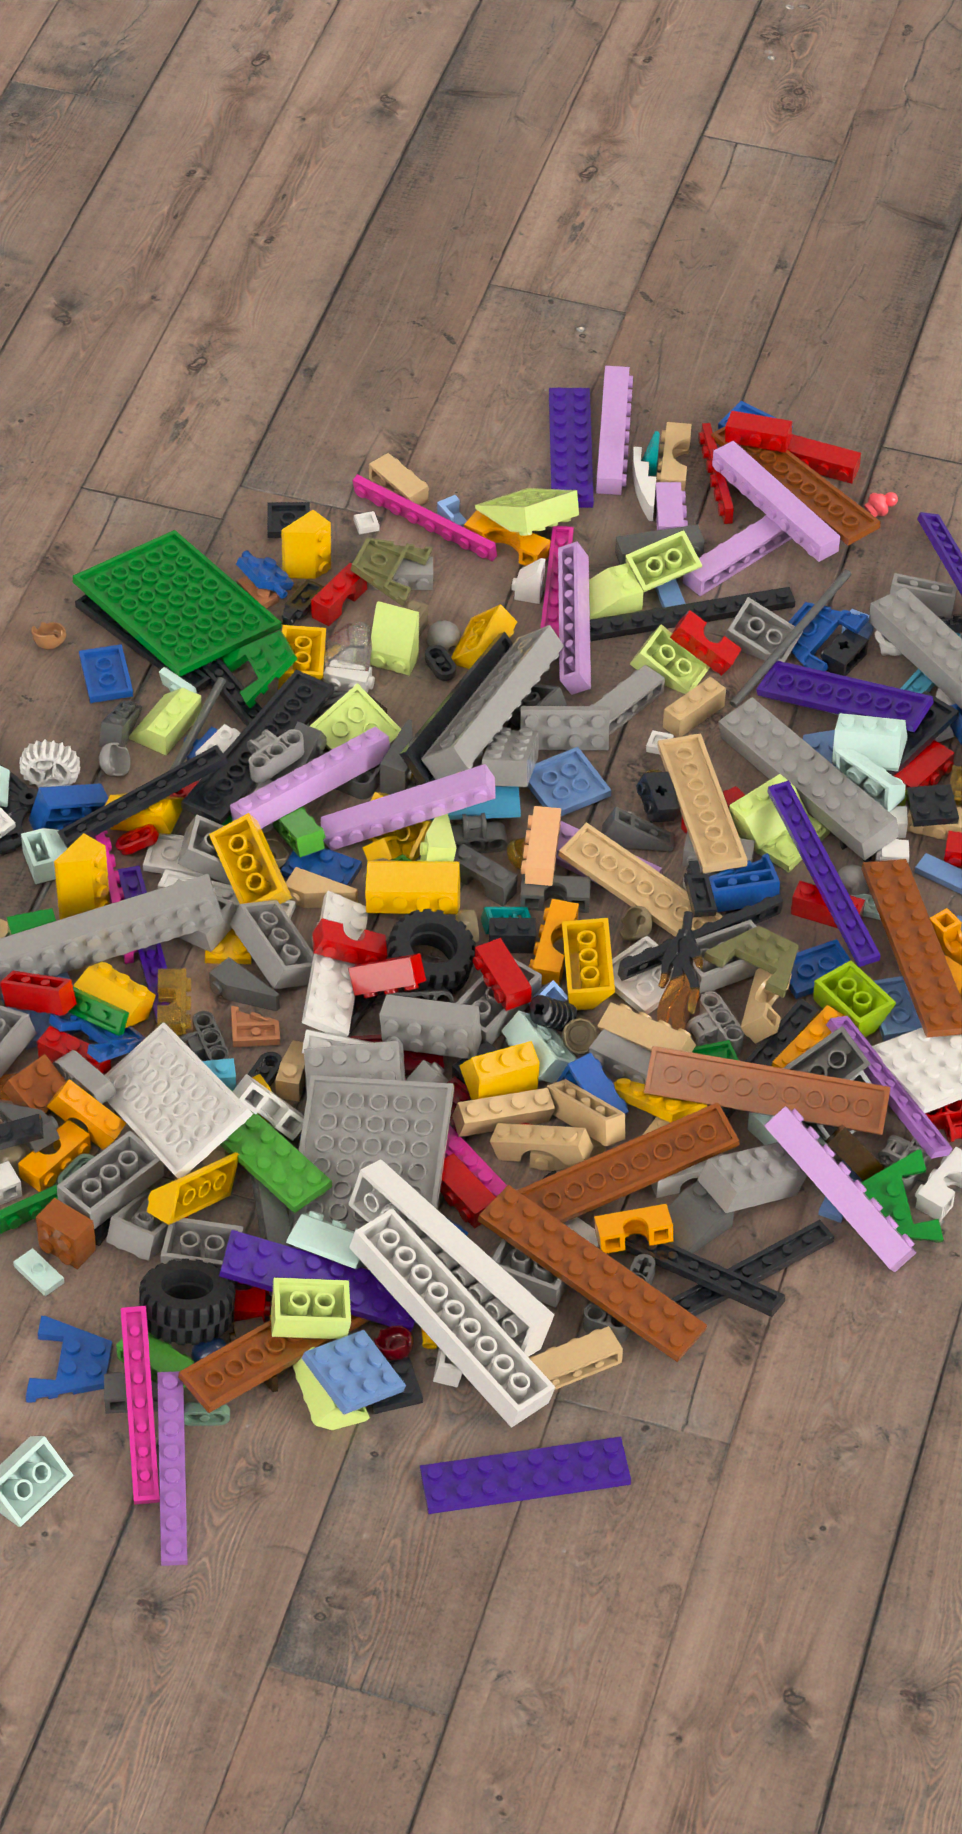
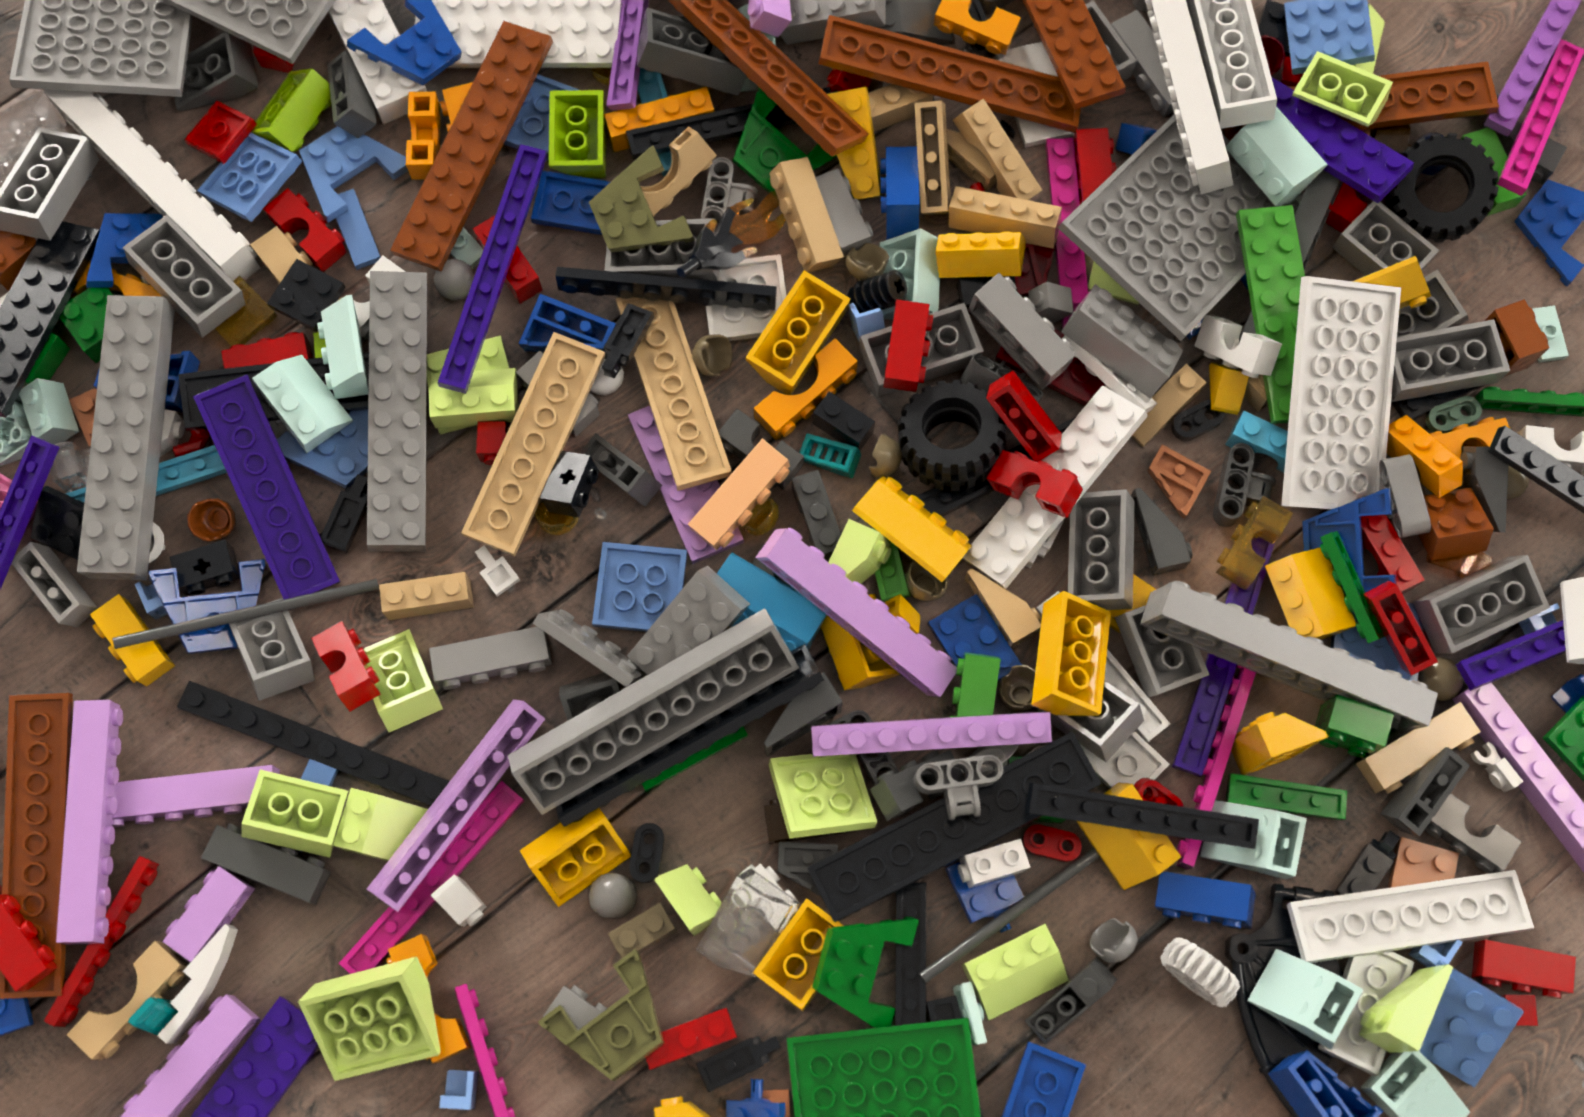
camera: 145 degrees left, 25 degrees up
none -> yellow brick [90,594,175,687]
none -> dark orange hair [187,498,236,541]
none -> black hinge [321,474,368,553]
none -> green plate [1226,773,1348,821]

